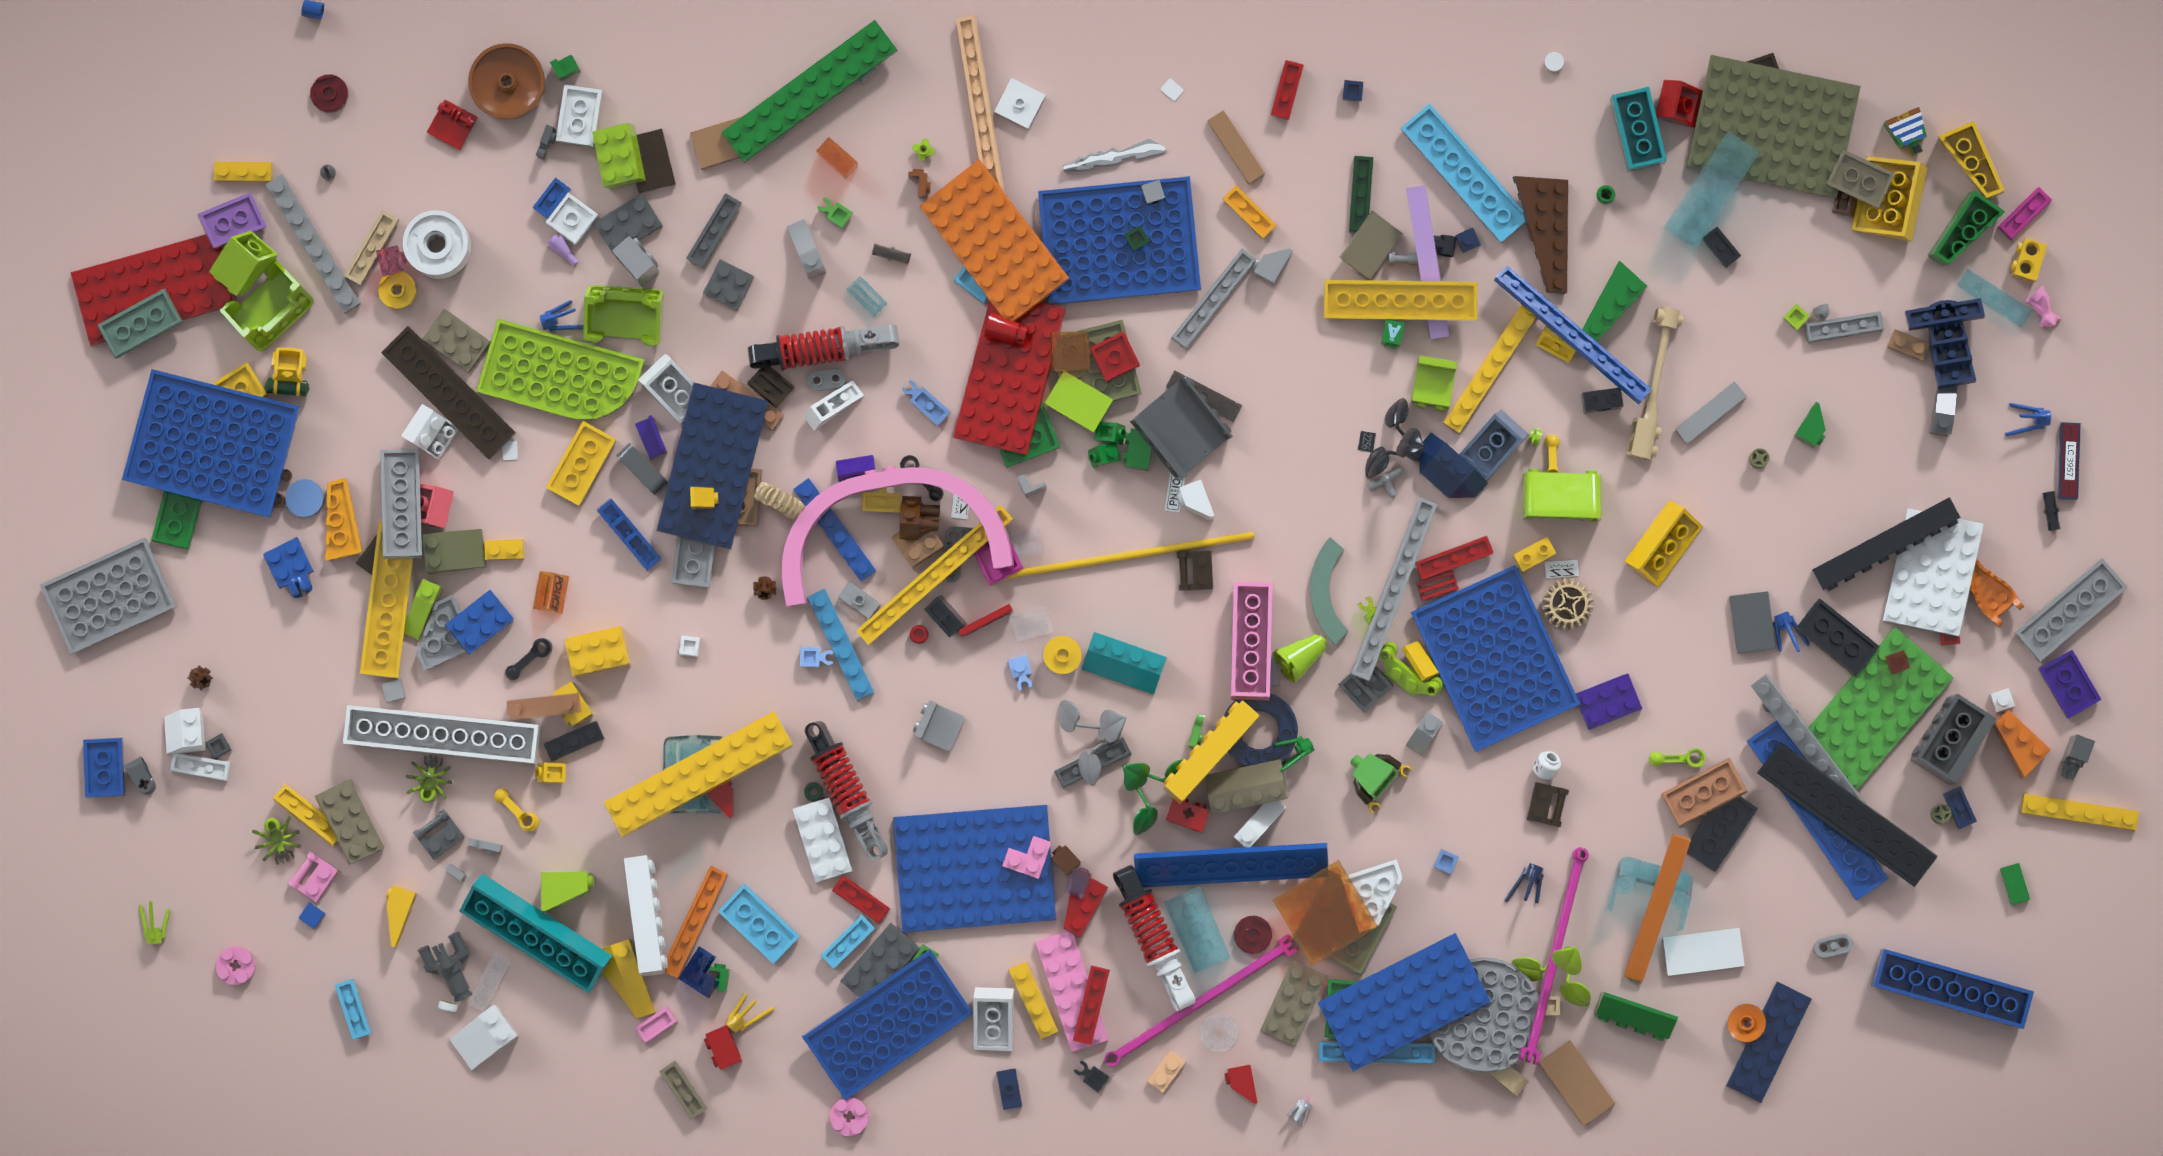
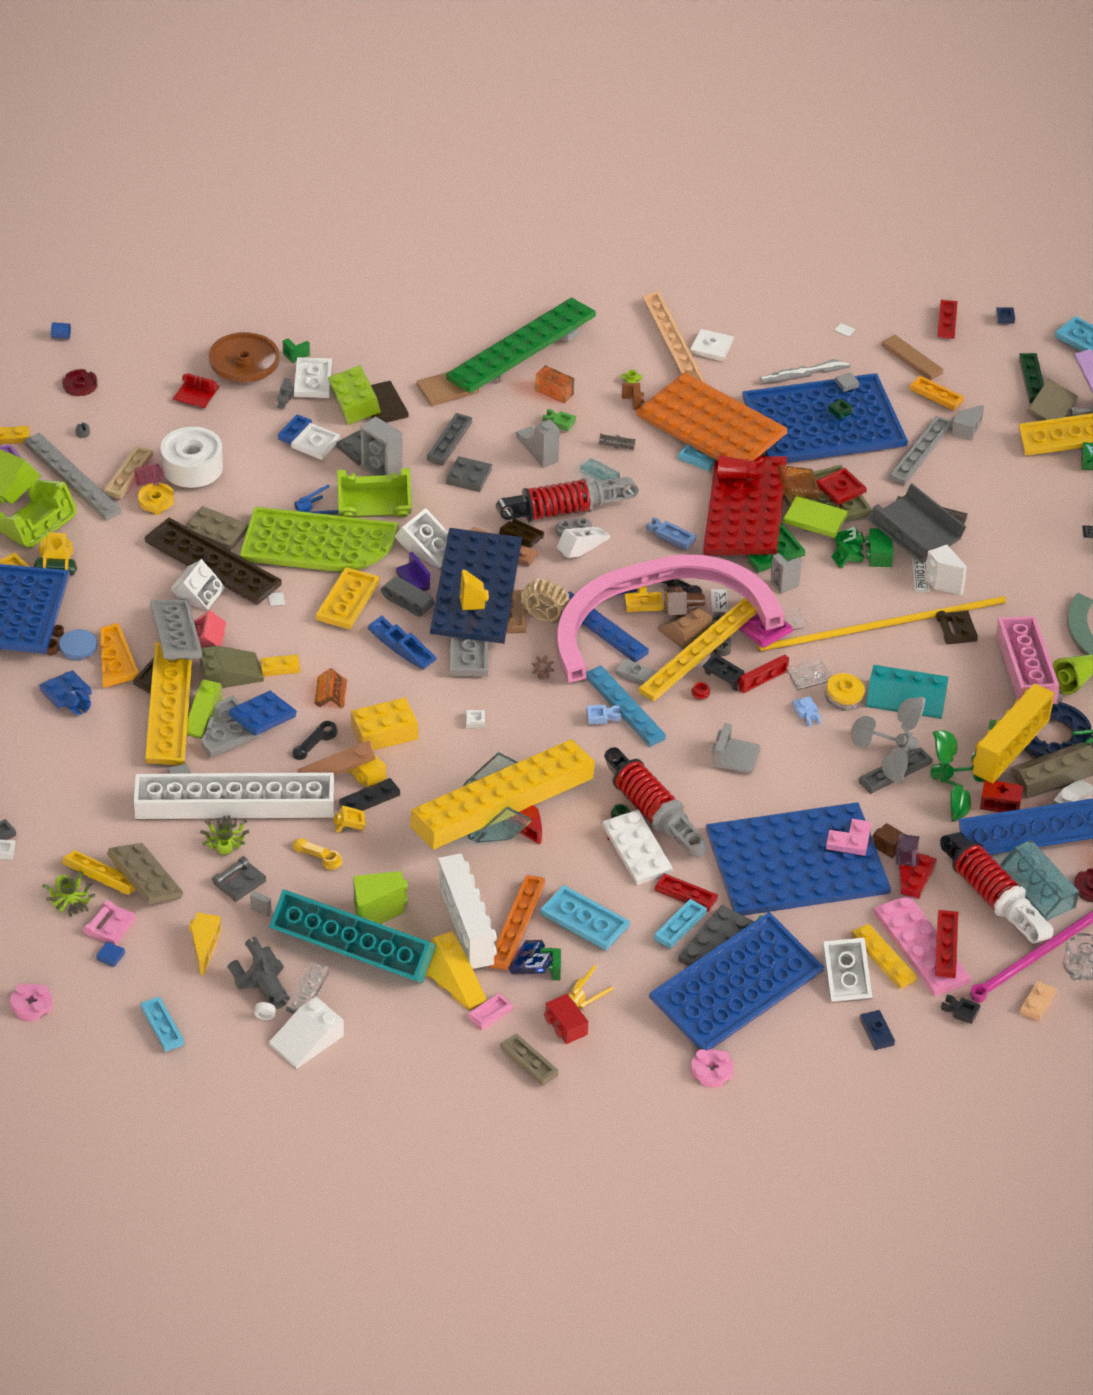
camera: 15 degrees left, 40 degrees down
light grey plate [468,838,503,855] -> none
lavender cone [547,234,578,266] -> none

